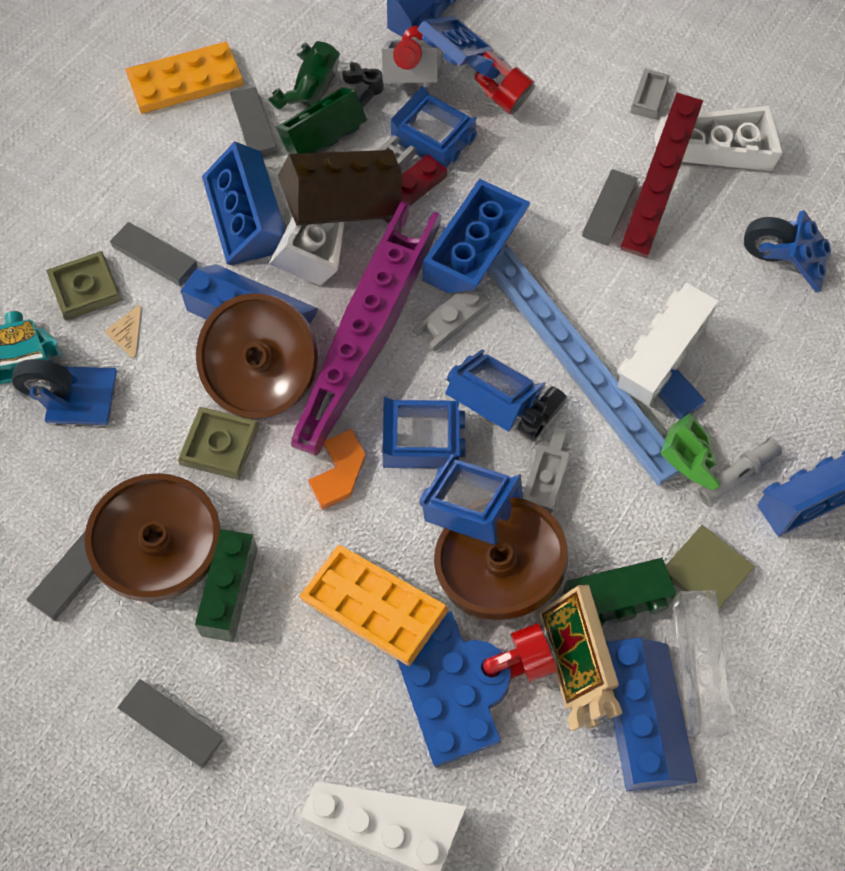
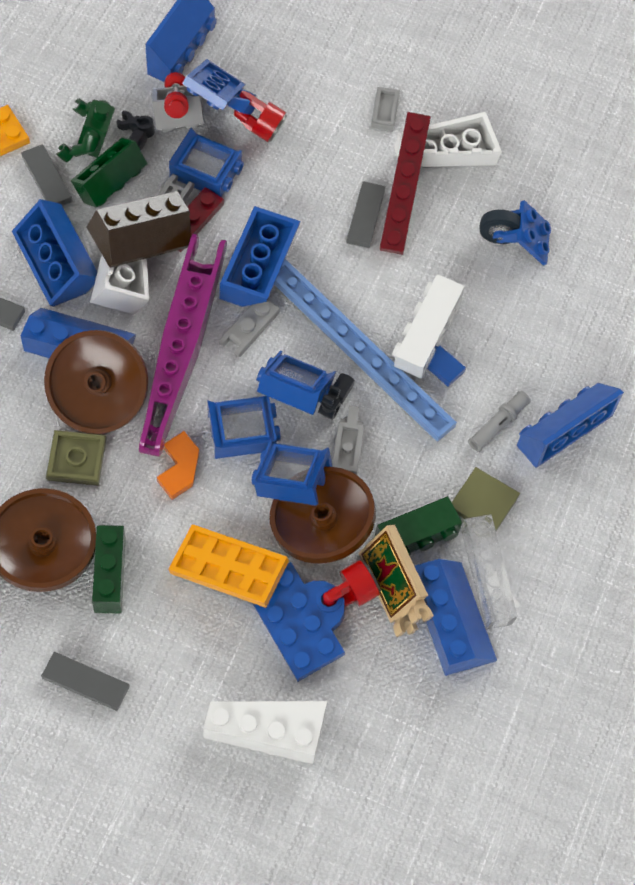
camera: 15 degrees left, 0 degrees up
bright green slope [660,413,720,490] -> none

